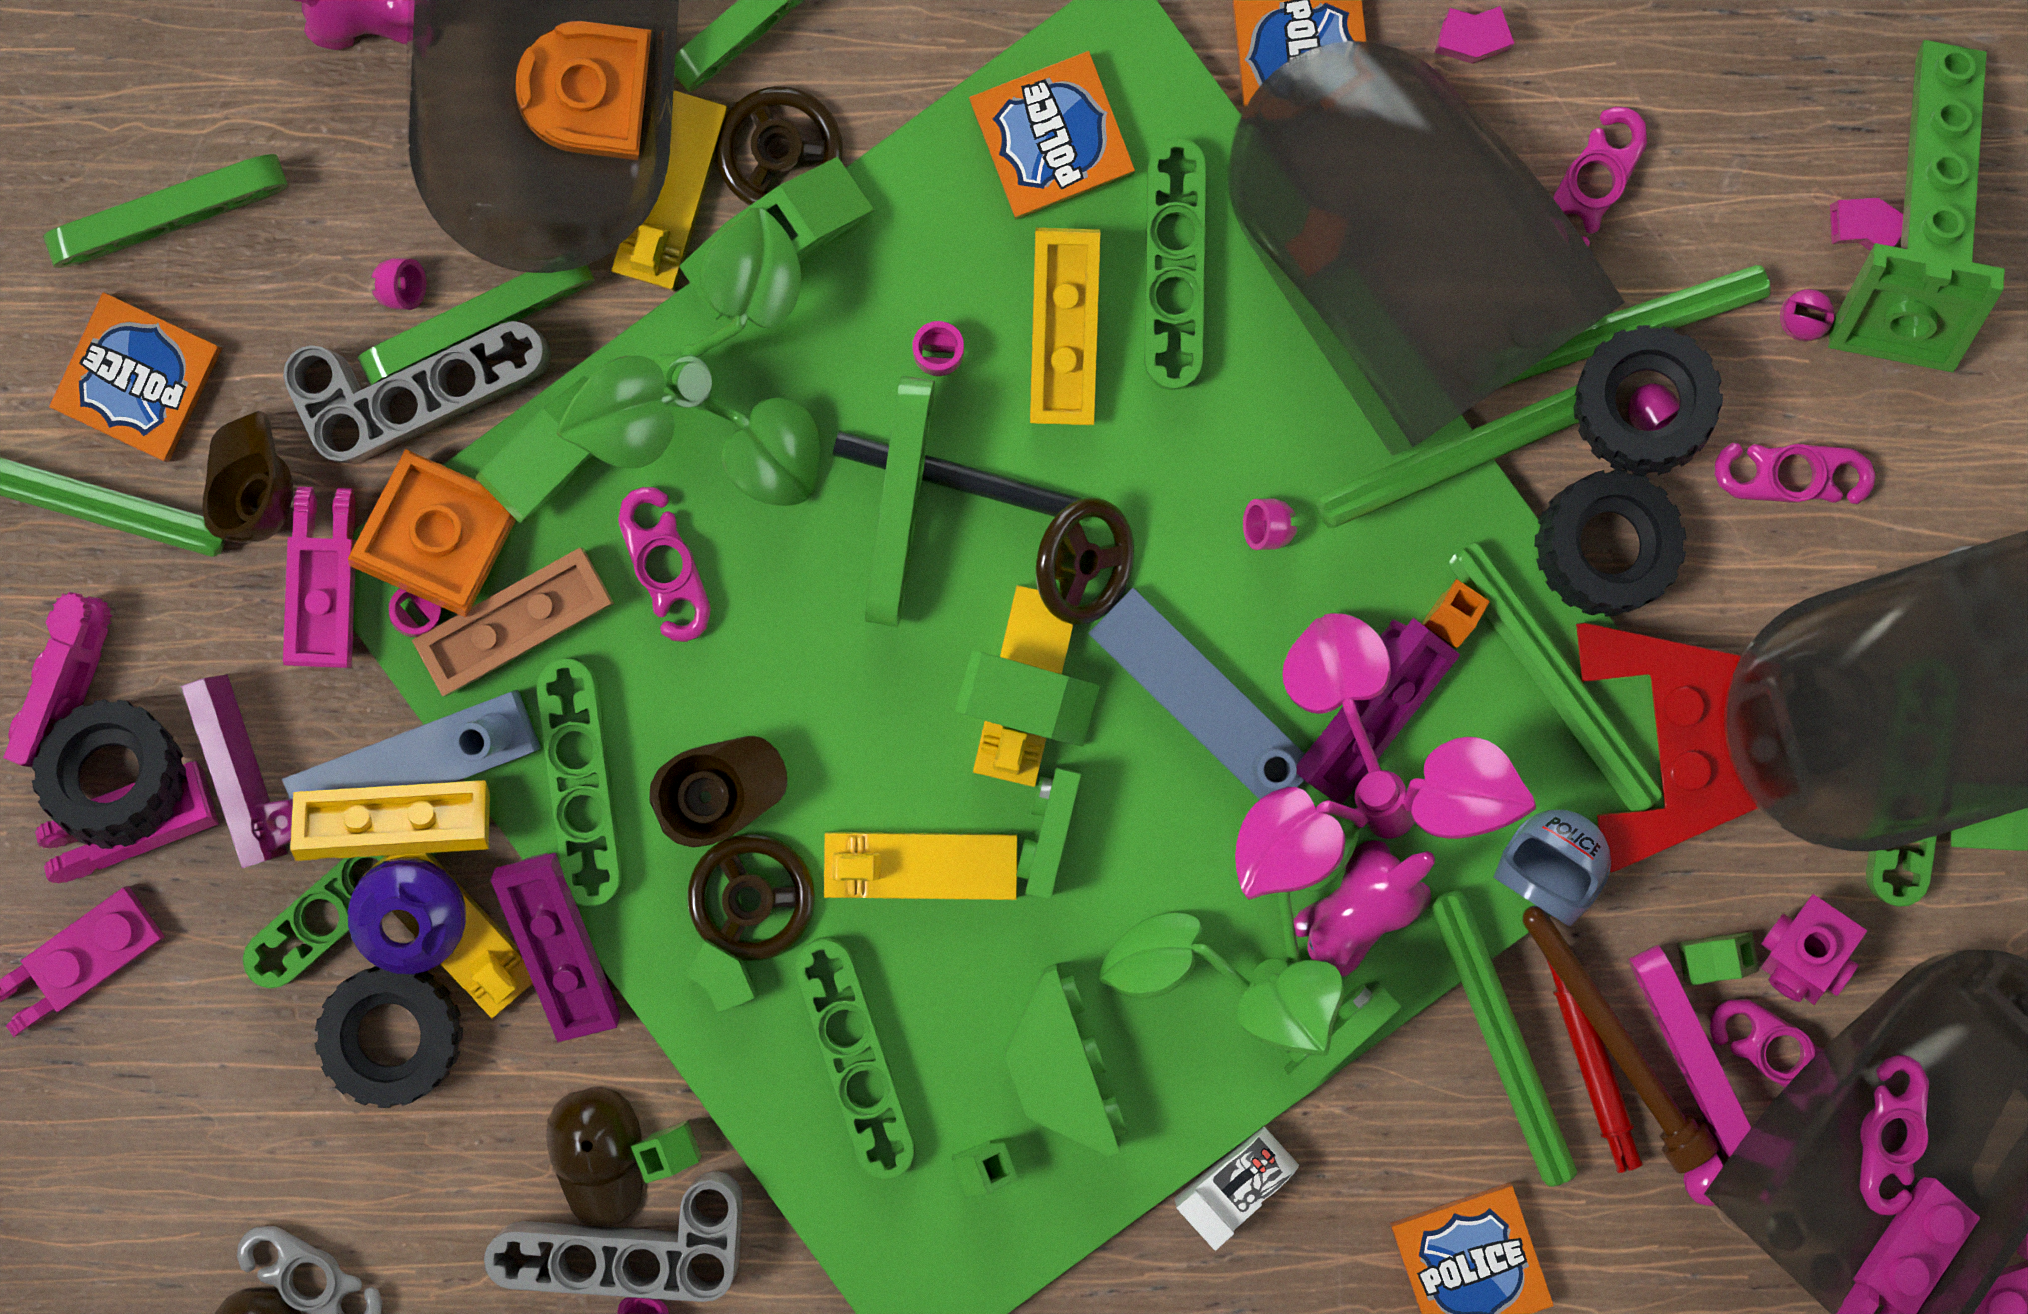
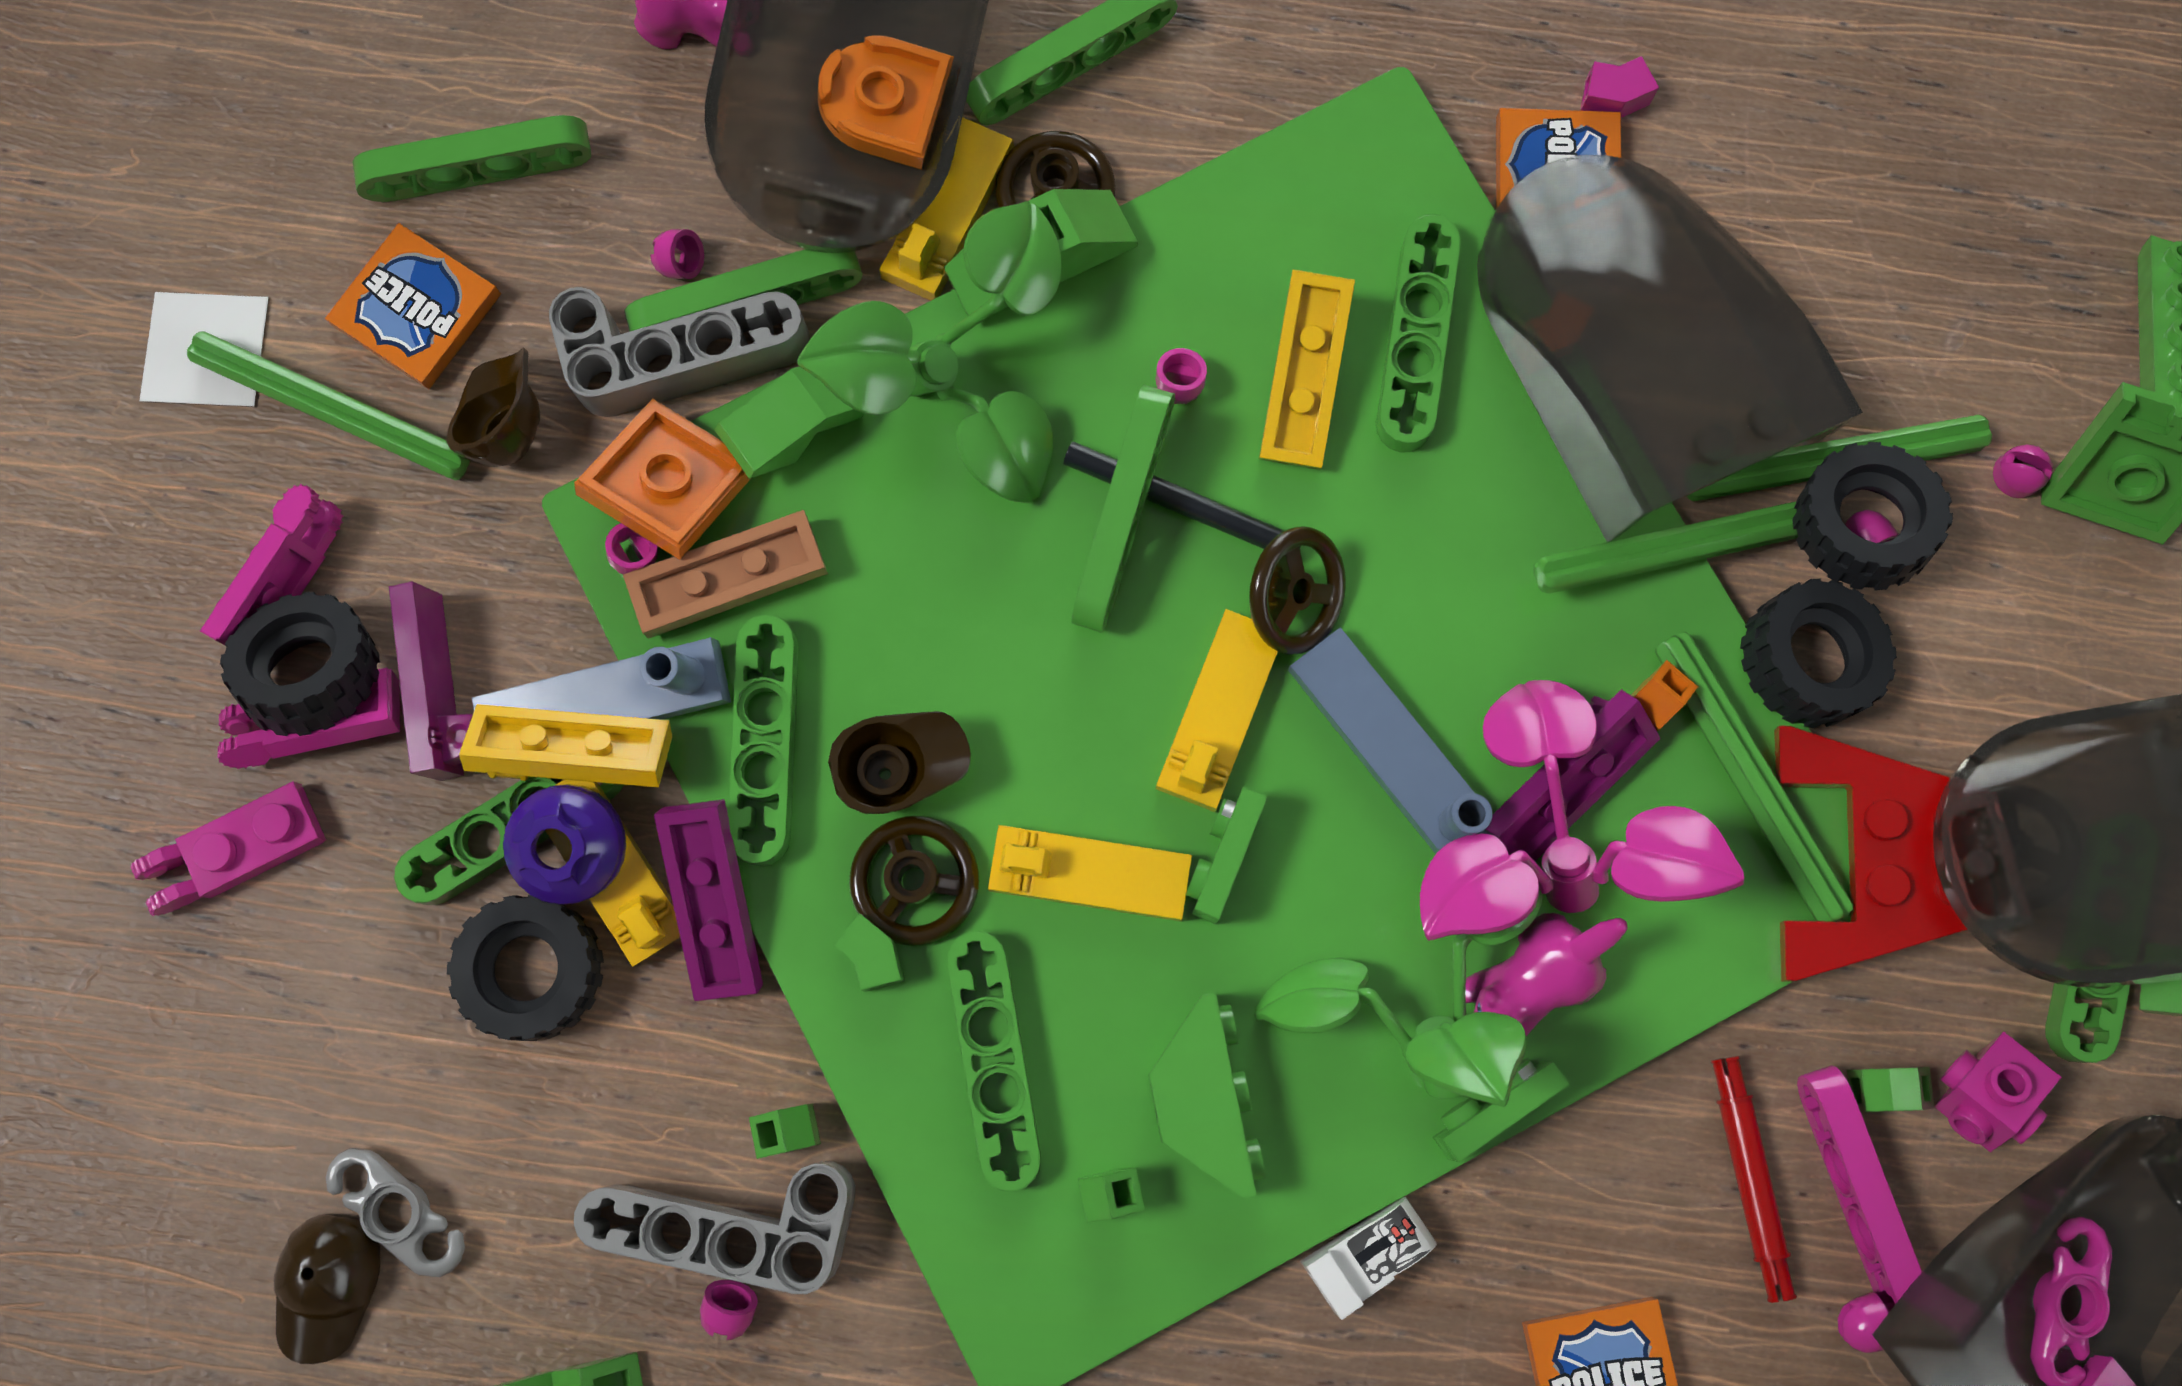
camera: 10 degrees right, 10 degrees down
dark pink hinge [283,486,357,668] -> none
dark brown cap [546,1087,642,1227] -> none
dark pink piece [618,487,711,642] -> none
bright green slope [954,649,1100,747] -> none
tile [969,51,1135,220] -> none
dark pink hinge [1243,499,1297,550] -> none
bright green axle [1430,890,1577,1187] -> none
dark pink piece [1434,6,1514,64] -> none
sand blue helmet [1493,809,1611,927] -> none
reddish brown piece [1522,906,1719,1174] -> none
dark pink piece [1542,106,1647,255] -> none
dark pink piece [1710,999,1857,1107] -> none
dark pink piece [1714,443,1875,504] -> none
dark pink piece [1830,198,1903,251] -> none

